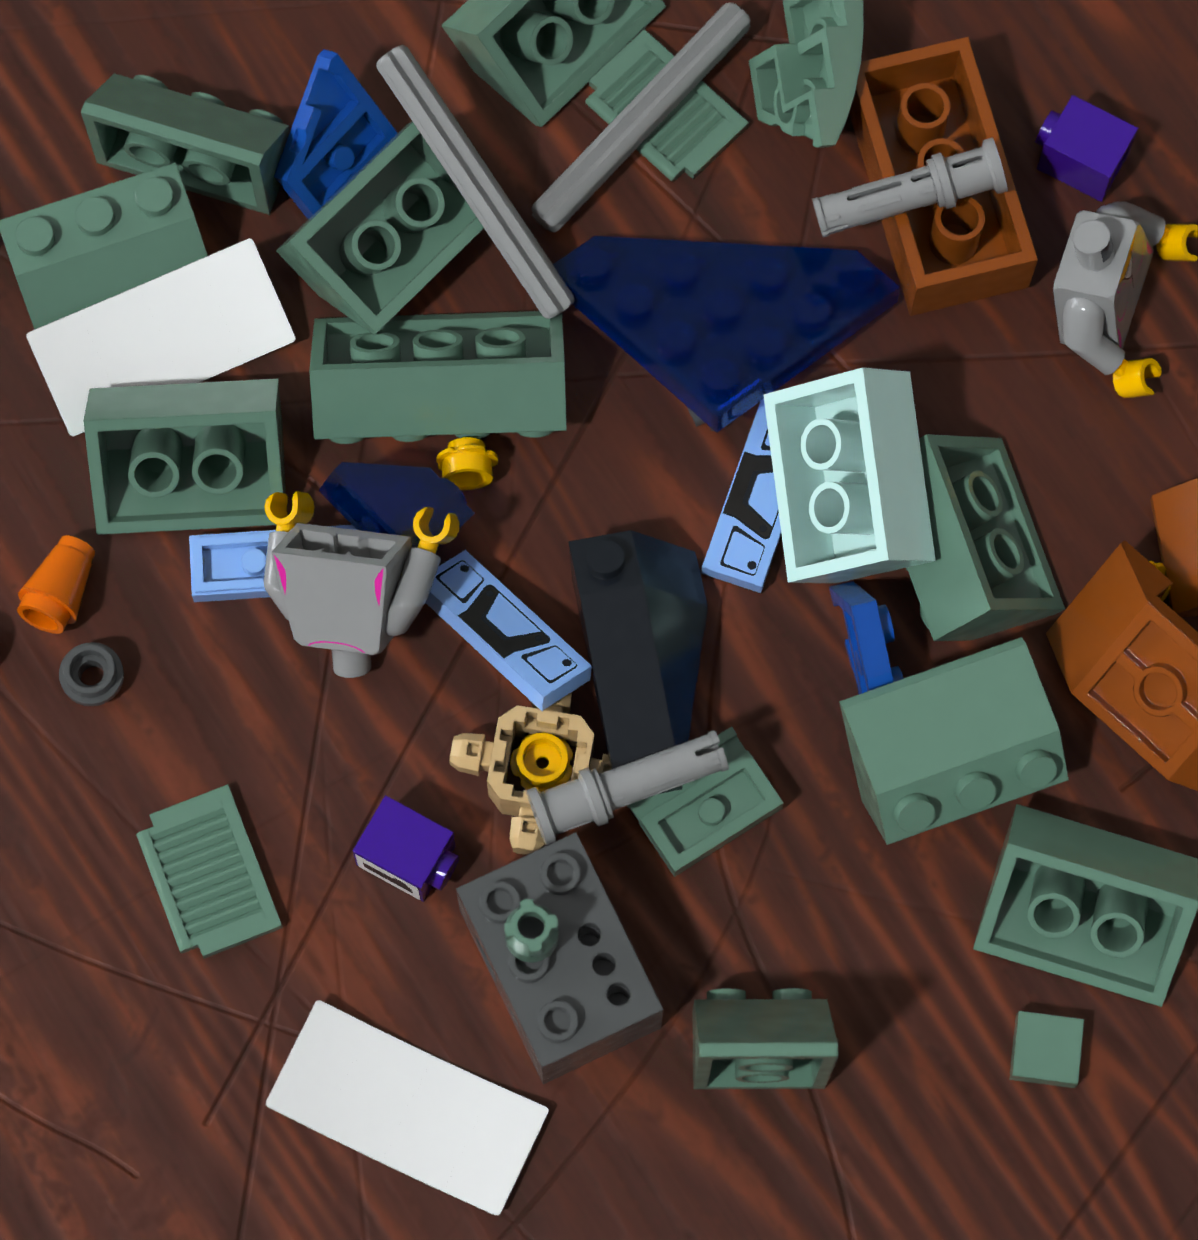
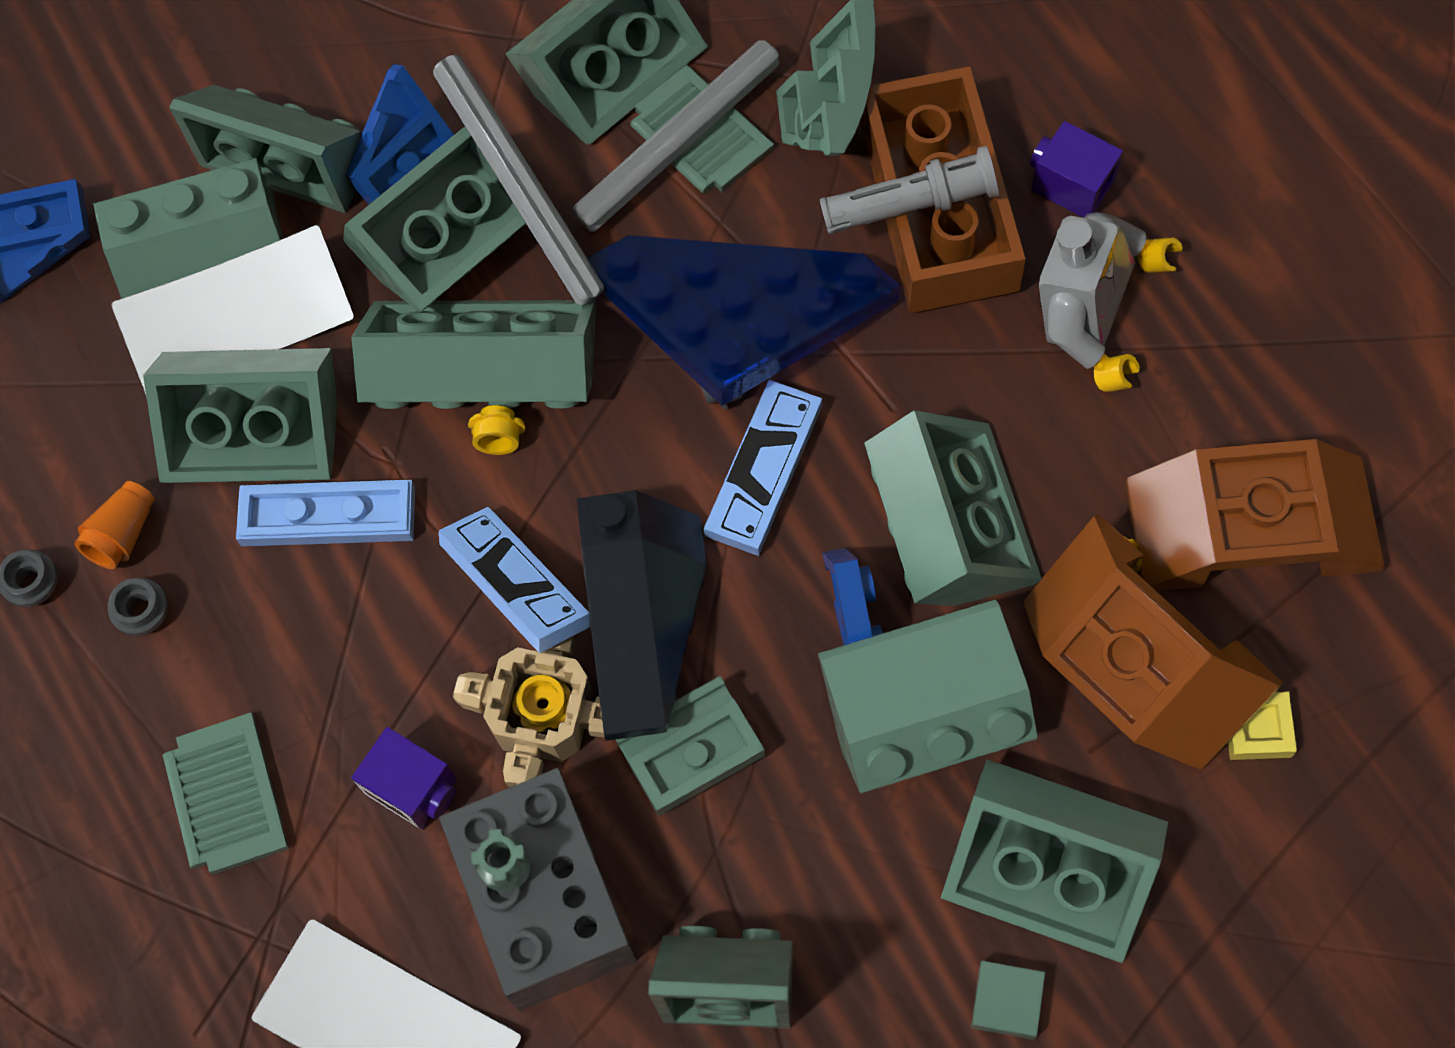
camera: 10 degrees right, 5 degrees down
light grey torso [264,491,460,678] -> none
clear blue slope [318,462,475,553] -> none
light grey pin [526,730,729,846] -> none
light aqua brick [763,367,936,583] -> none

